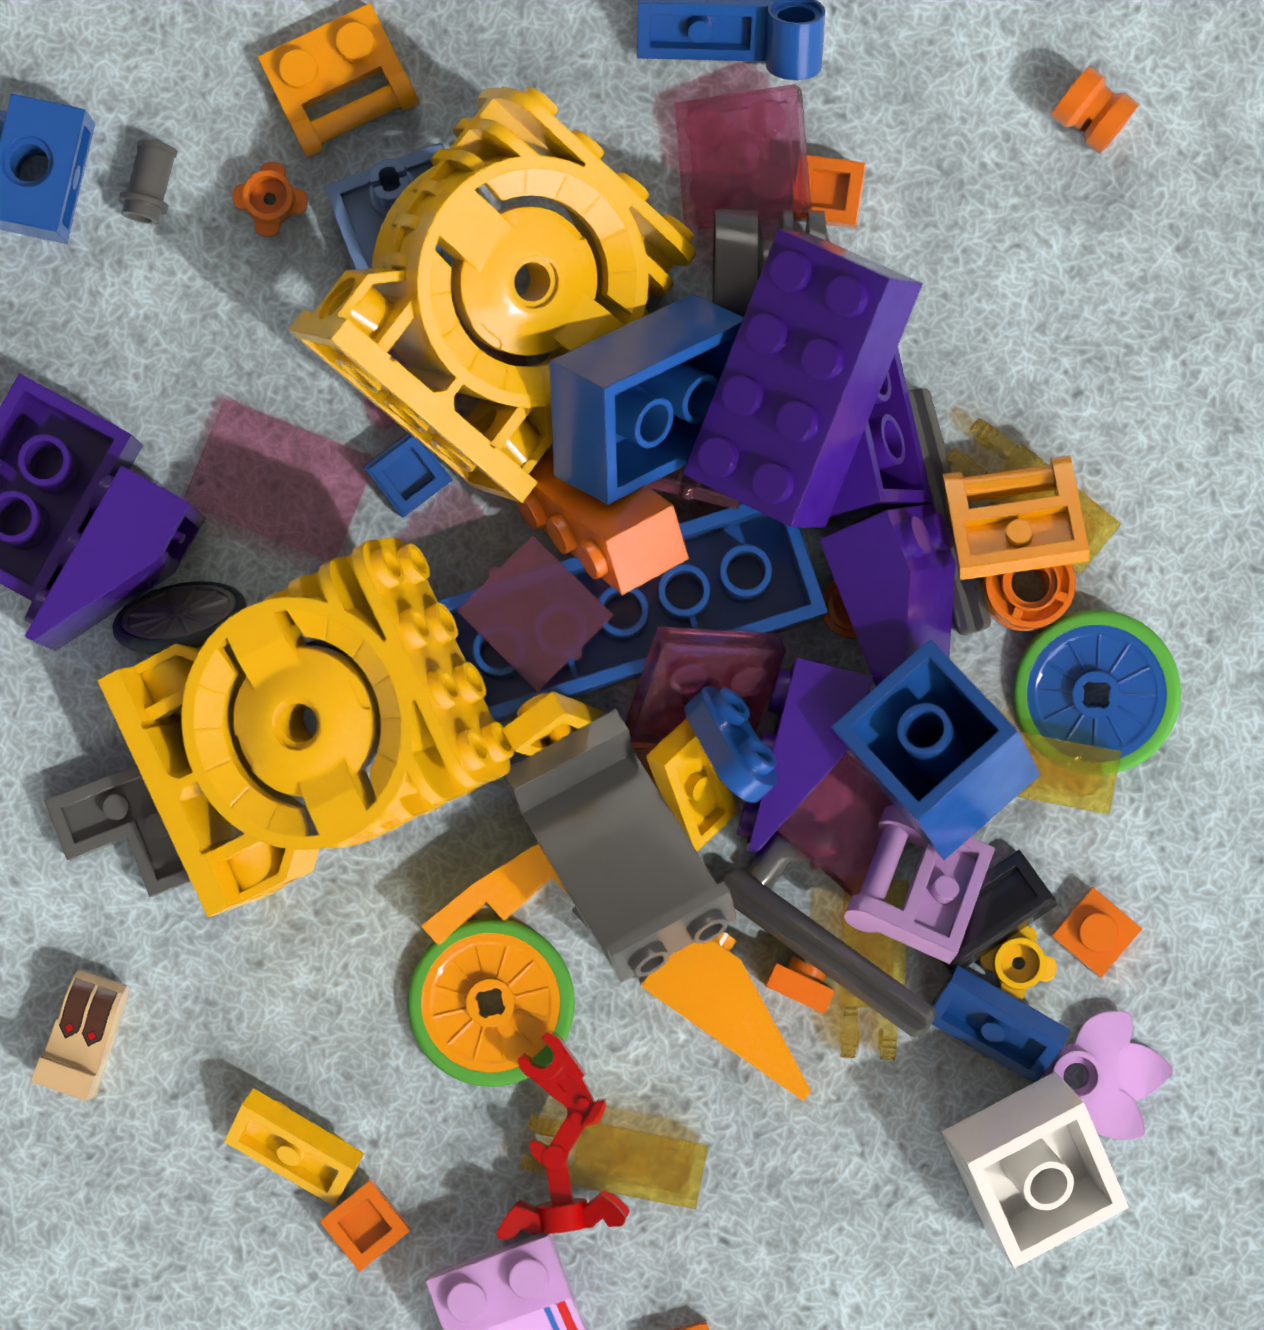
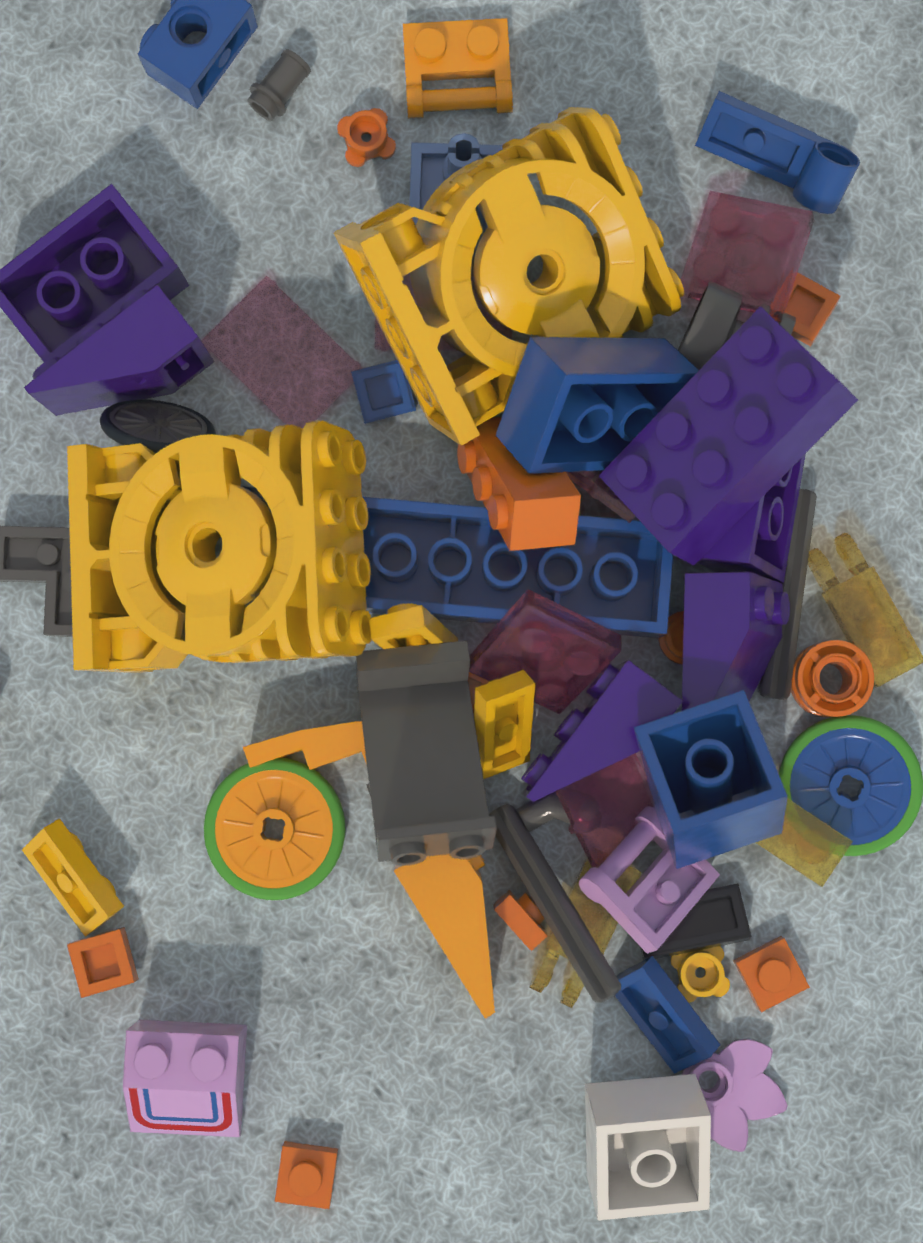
camera: 20 degrees right, 0 degrees up
clear pink piece [457,535,613,692] -> none
red piece [496,1030,630,1240] -> none
clear yellow hinge [520,1114,708,1209] -> none
blue plate [685,686,778,803] -> none
light orange plate [942,455,1090,580] -> none

